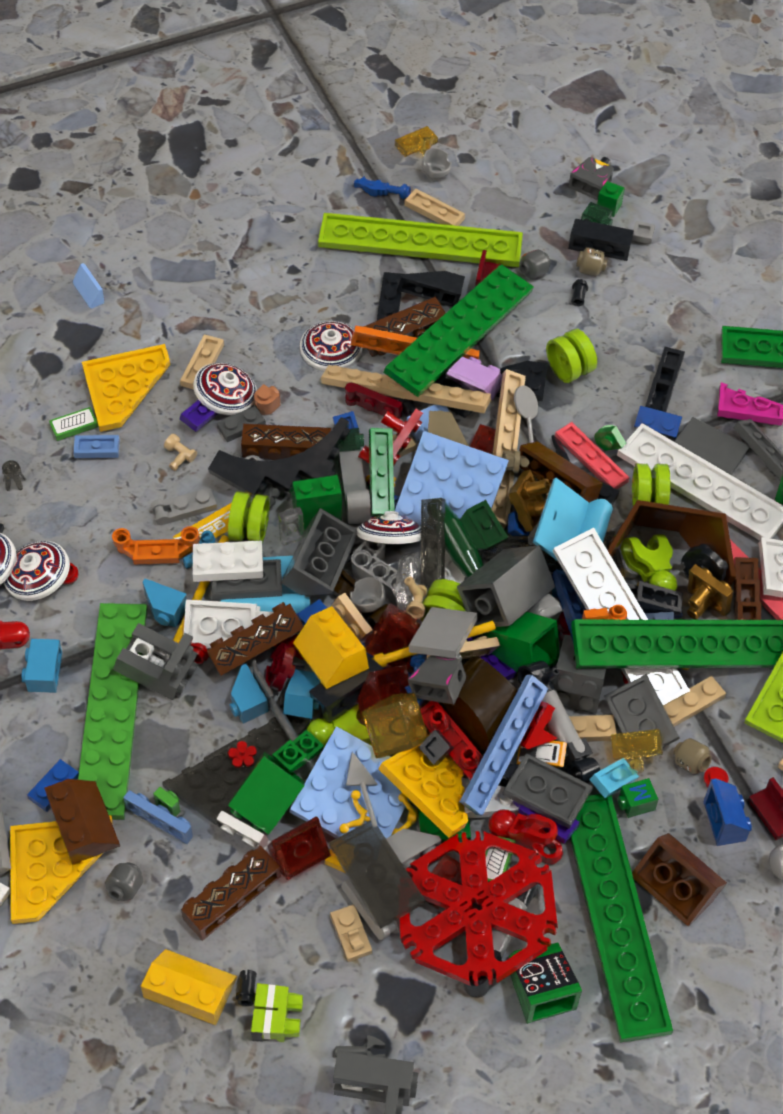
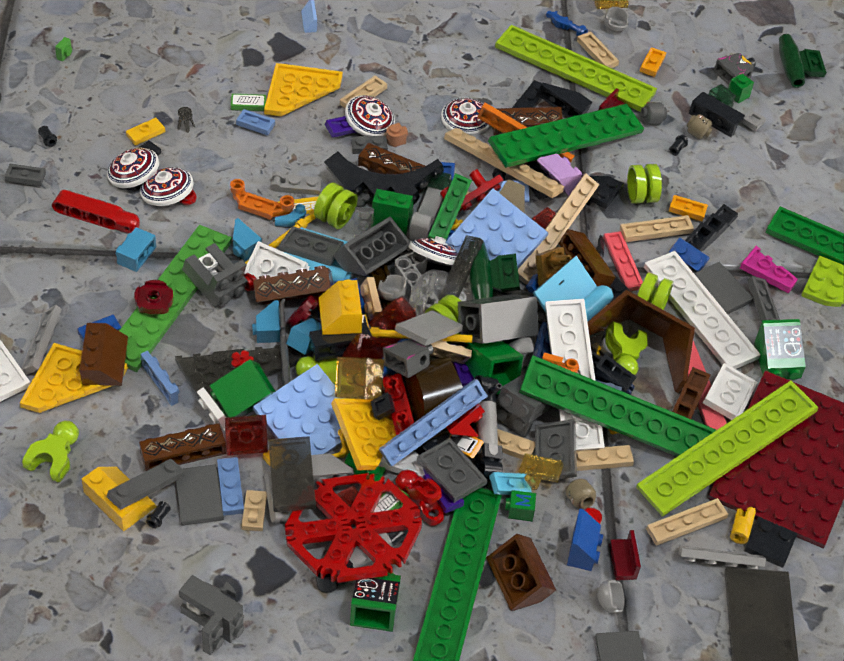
camera: 20 degrees right, 5 degrees down
dark grey head [105,862,143,901] -> none
bright green plate [153,787,181,817] -> none
tan piece [164,433,197,471] -> none
white plate [193,541,263,582] -> none
lime hips [251,983,303,1042] -> none
green slope [272,730,324,773] -> none
yellow piece [339,790,371,833] -> none
dark red plate [345,382,402,419] -> none
light grey piece [346,751,378,827] -> none
tan piece [404,576,427,619] -> none
dark tan piece [502,449,529,473] -> none
light grey piece [514,385,538,443] -> none
green plate [594,425,627,451] -> none
black plate [681,544,728,581] -> none
pearl gold plate [687,564,733,620] -> none
none -> lime piece [22,420,79,482]
none -> dark grey plate [107,459,185,510]
none -> dark red plate [134,280,174,314]
none -> dark grey tile [176,464,224,526]
none -> medium blue plate [217,457,244,516]
none -> tan plate [620,215,694,242]
none -> light orange plate [640,47,667,77]
none -> light orange plate [668,195,708,222]
none -> dark green plate [779,34,827,88]

